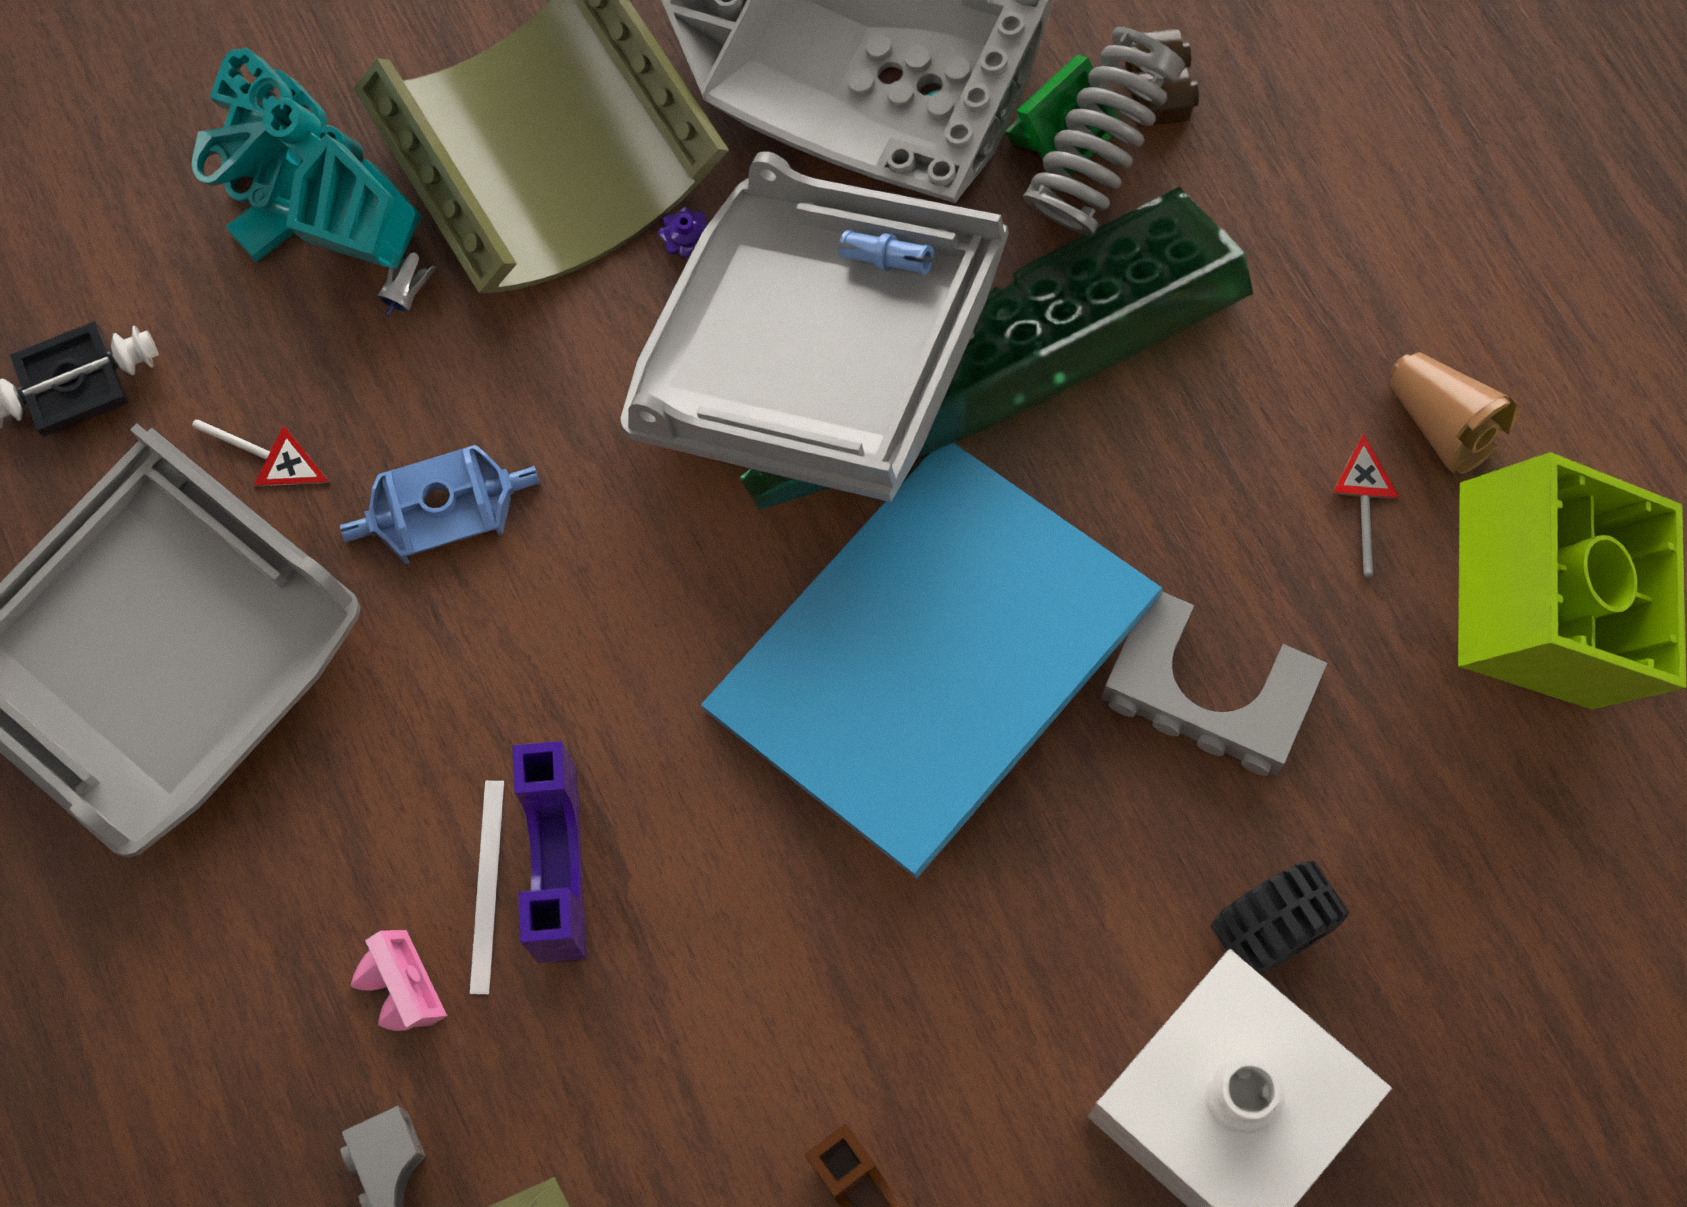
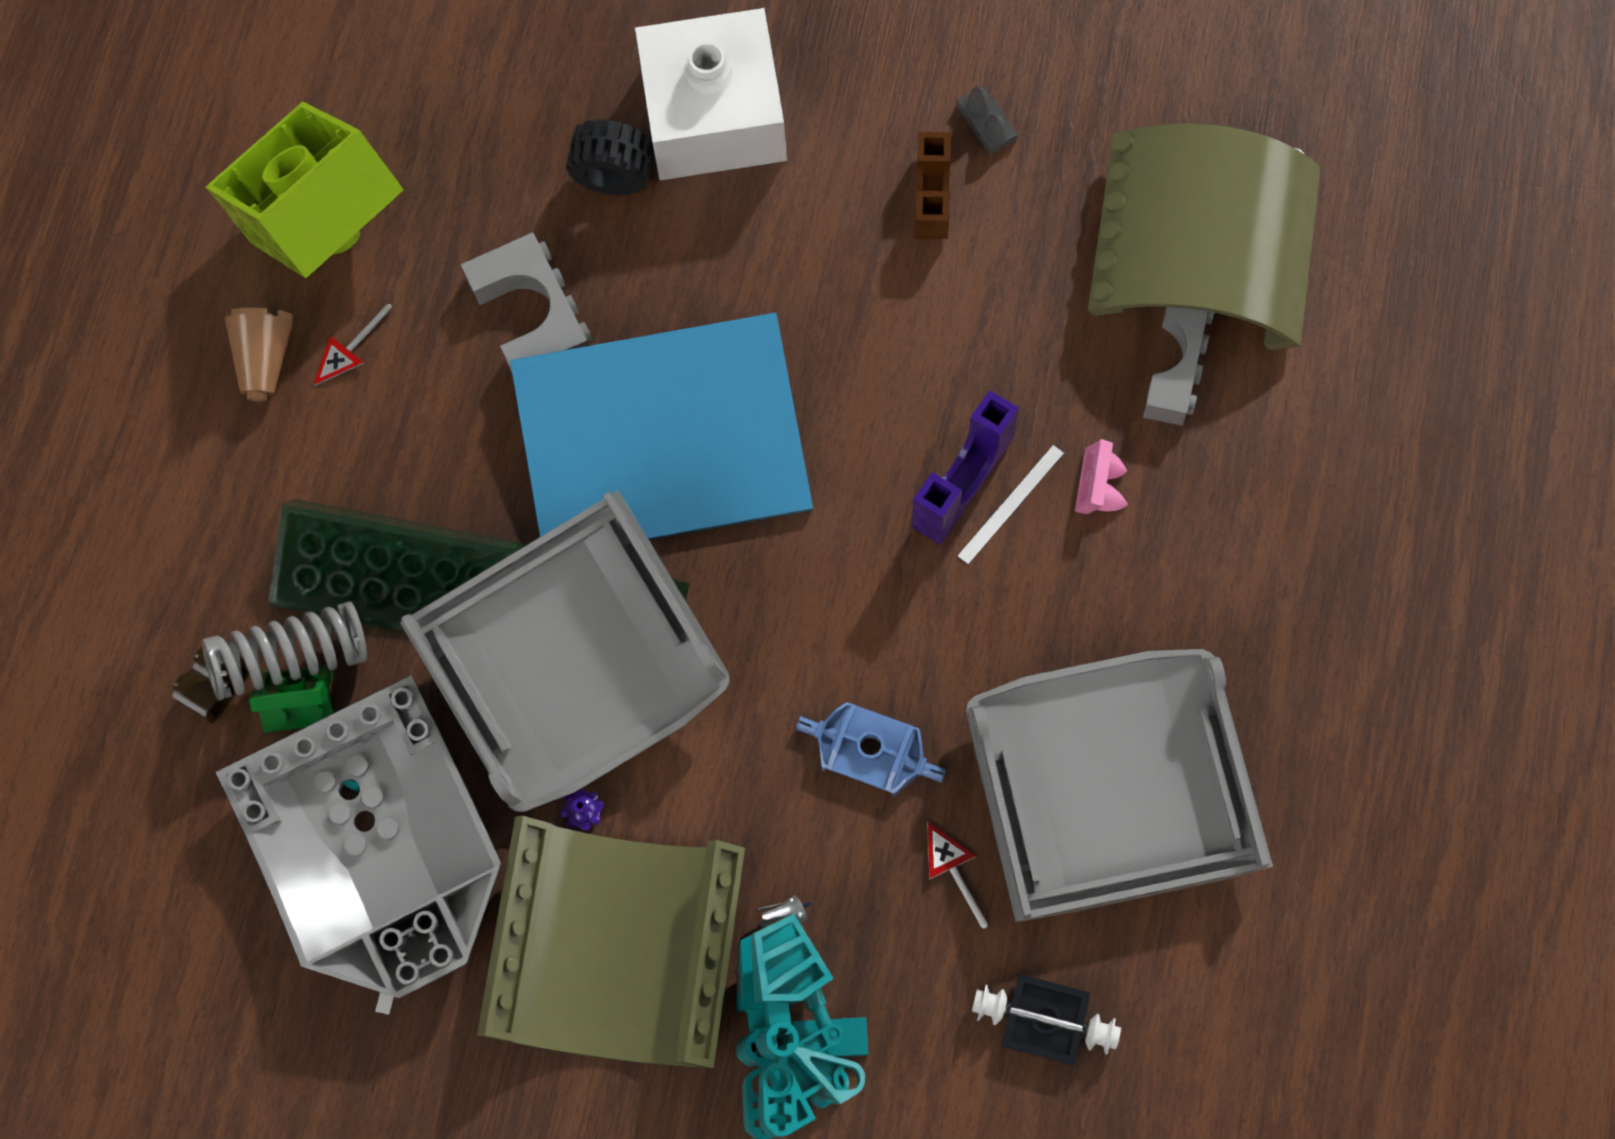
camera: 140 degrees left, 0 degrees up
medium blue pin [839,230,934,275] -> none

